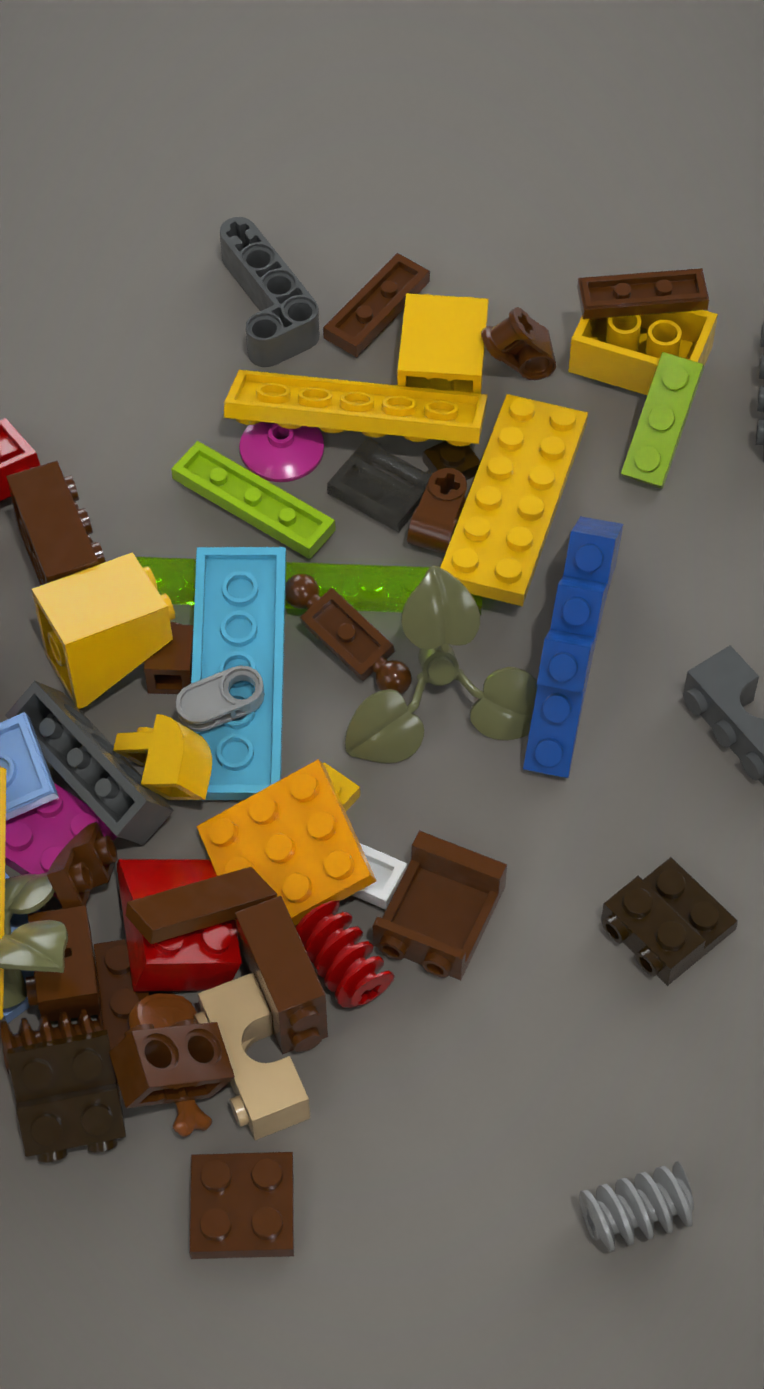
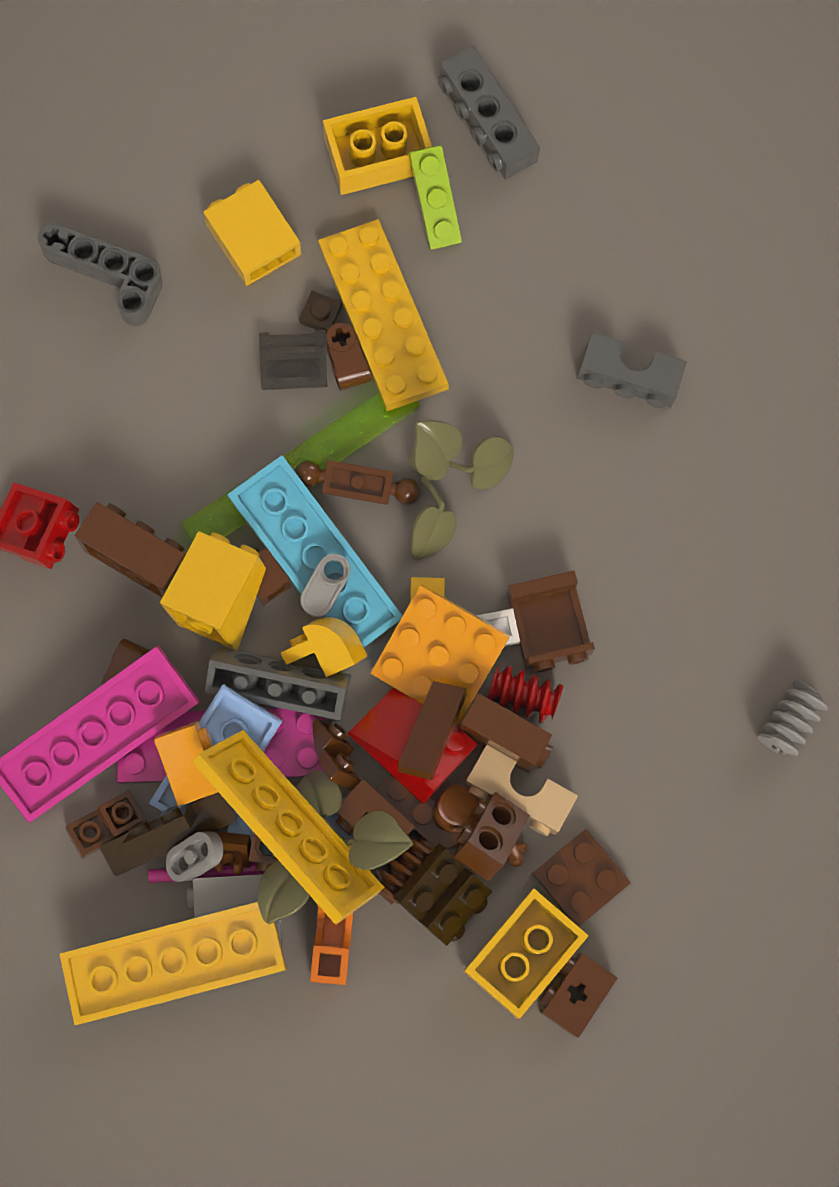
camera: 45 degrees left, 20 degrees up
lime plate [171,441,336,559] -> none
yellow plate [224,370,487,446] -> none
dark pink dish [240,422,324,482] -> none
reddish brown plate [323,253,430,357] -> none
reddish brown piece [481,307,556,380] -> none
blue arch [523,516,623,778] -> none
reddish brown tile [577,268,709,319] -> none
dark brown plate [601,857,738,986] -> none
none -> yellow brick [463,889,589,1019]
none -> reddish brown brick [539,953,618,1038]

